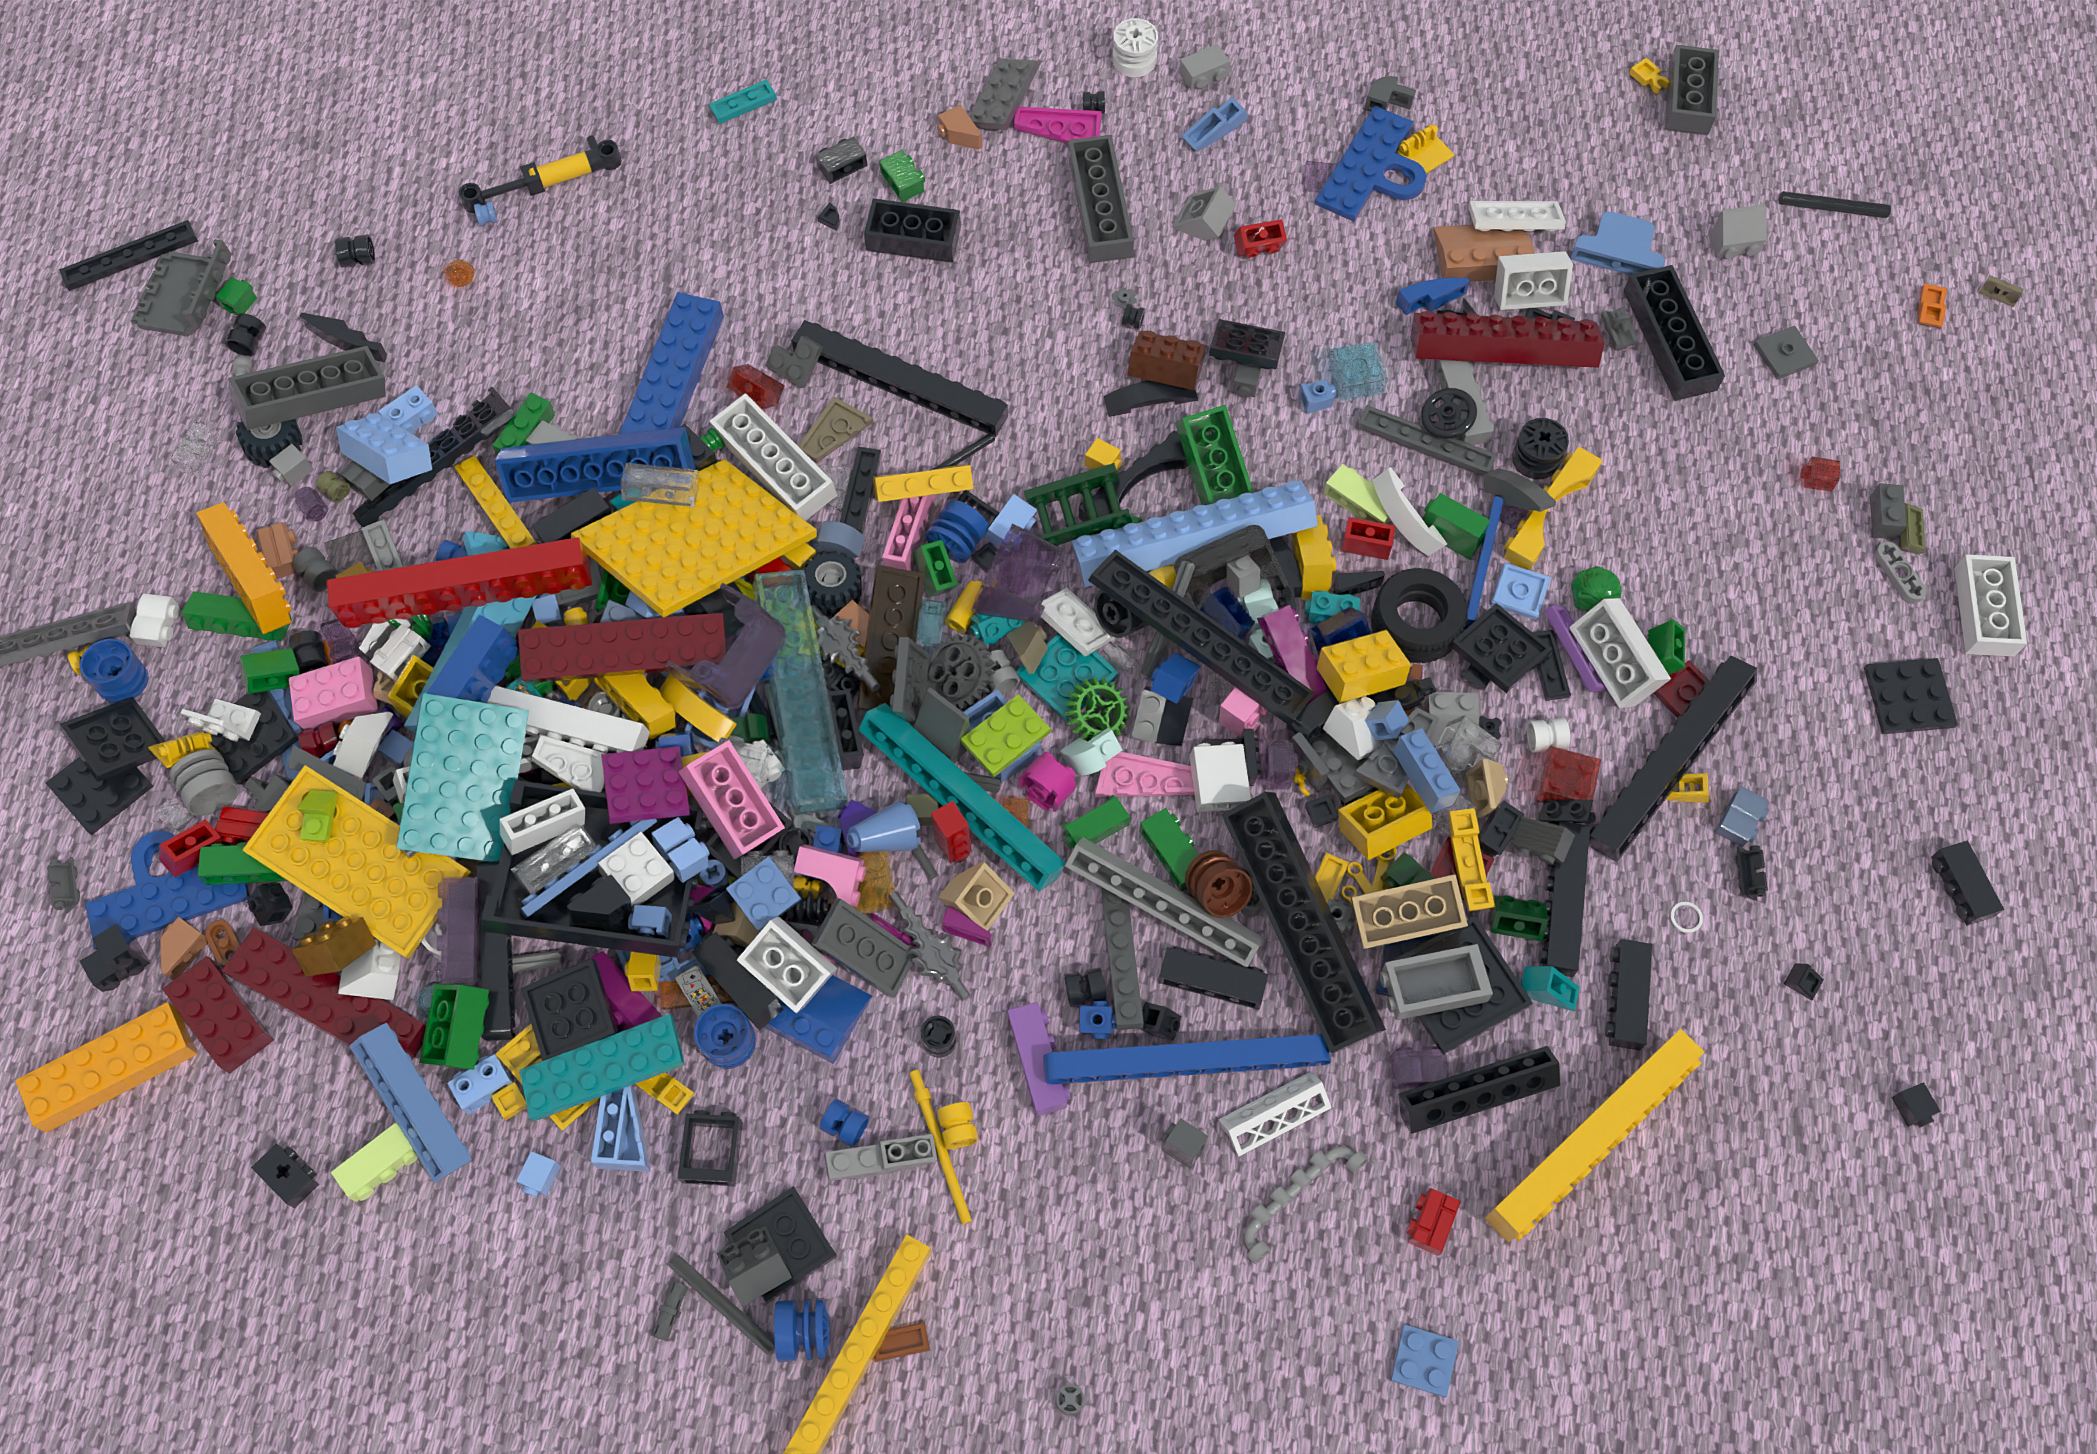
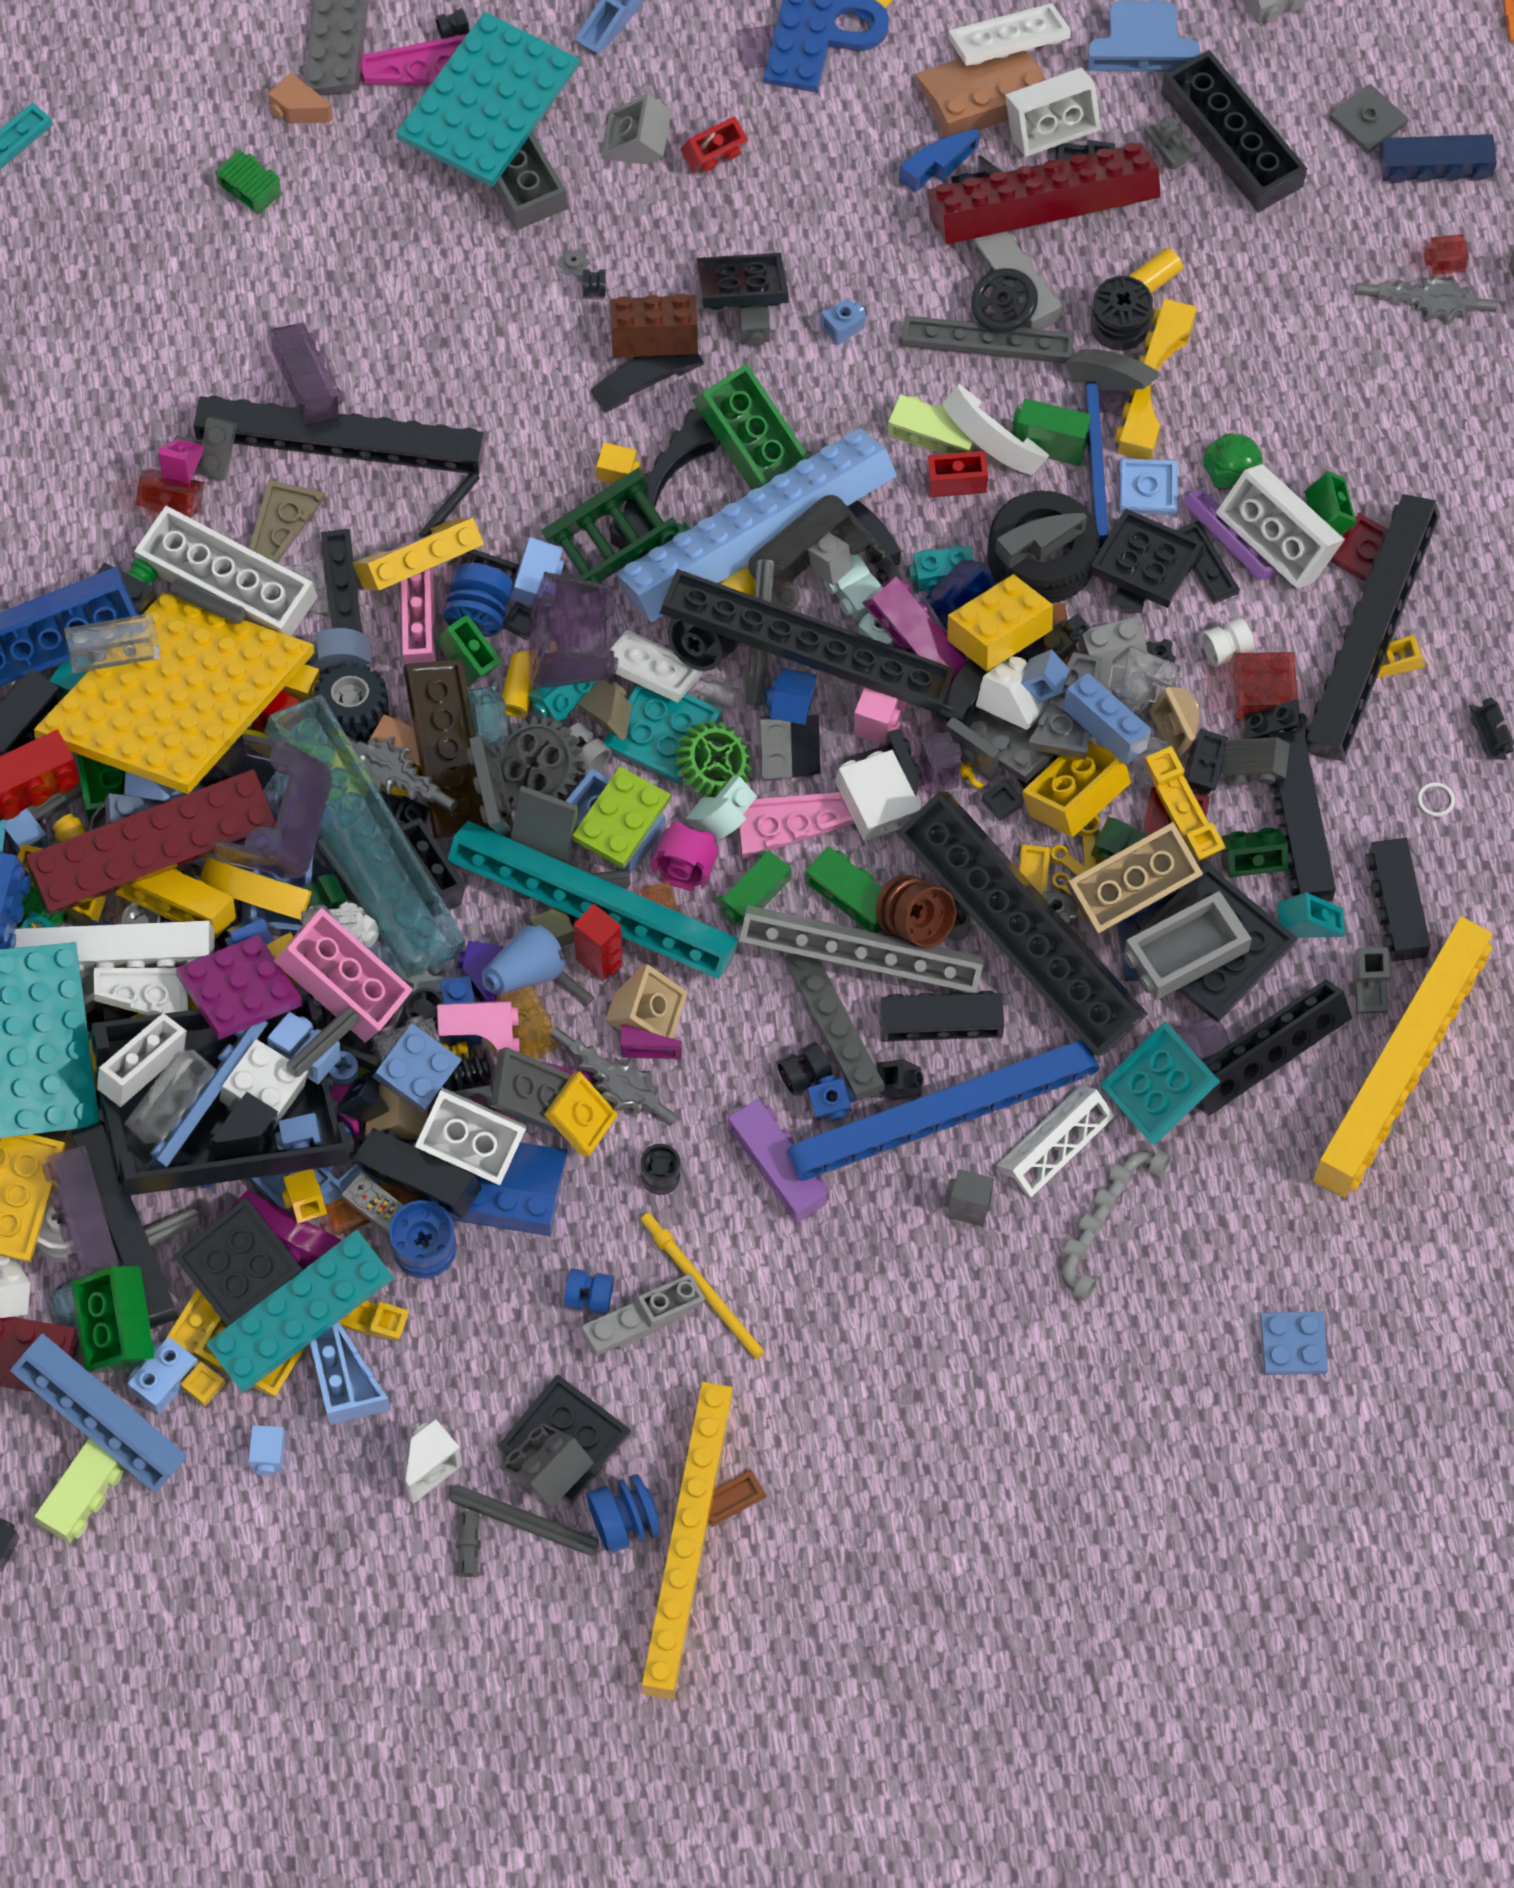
camera: 20 degrees left, 0 degrees up
blue brick [619,292,724,434] -> none
black window [678,1110,743,1187] -> none
black brick [815,136,868,184] -> none
black tile [817,202,840,231] -> none
black brick [864,198,961,262] -> none
yellow wheel [937,1102,979,1149] -> none
flat silver wheel [1056,1384,1085,1416] -> none
clear blue brick [1200,587,1255,640] -> none
yellow wedge [1291,515,1336,600] -> none
clear light blue brick [1328,341,1388,401] -> none
black slope [1333,571,1385,595] -> none
red brick [1406,1188,1461,1256] -> none
sand blue brick [1715,786,1769,847] -> none
none -> dark pink slope [158,439,204,484]
none -> dark grey axle [170,579,247,624]
none -> clear purple brick [271,322,342,424]
none -> dark grey axle [287,1008,359,1077]
none -> teal plate [396,11,580,188]
none -> white slope [406,1419,463,1504]
none -> yellow tile [544,1071,619,1158]
none -> dark grey slope [995,513,1087,569]
none -> teal plate [1100,1021,1220,1146]
none -> yellow brick [1128,248,1183,294]
none -> dark grey brick [1352,947,1390,1014]
none -> flat silver piece [1356,275,1498,324]
none -> dark blue brick [1379,134,1497,183]

